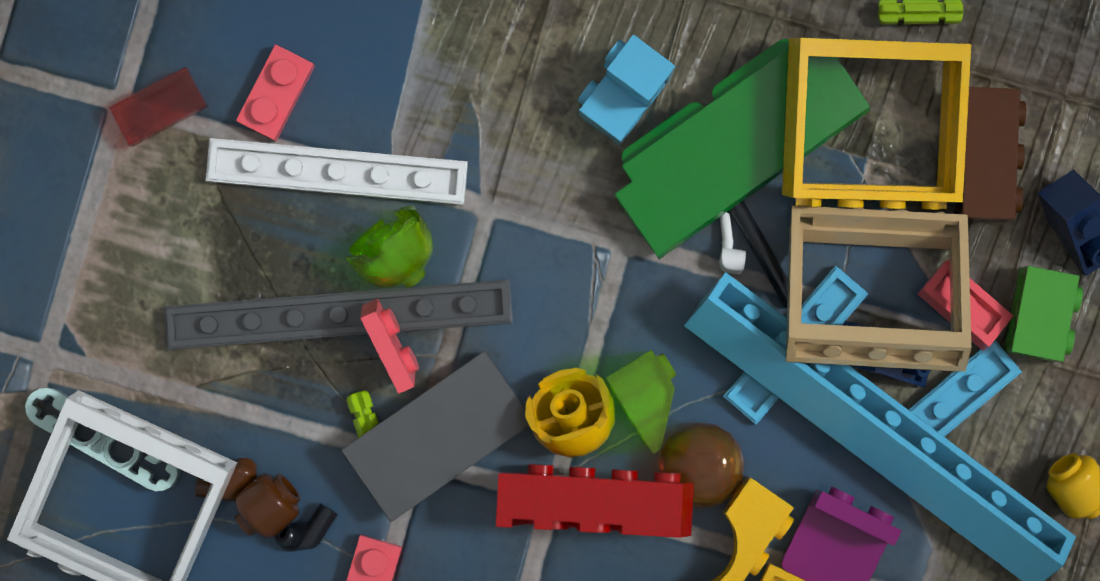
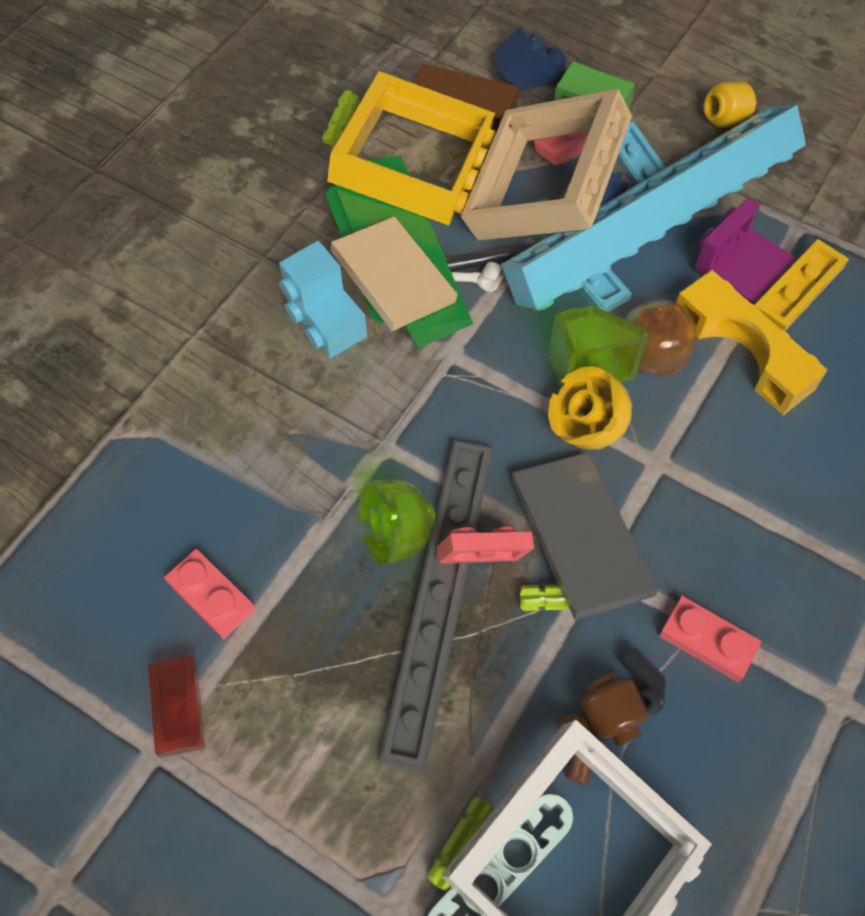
camera: 70 degrees left, 25 degrees down
white tile [205,138,468,206] -> none
red wedge [496,464,694,538] -> none
none -> tan tile [330,217,457,331]
none -> lime axle [428,797,495,892]

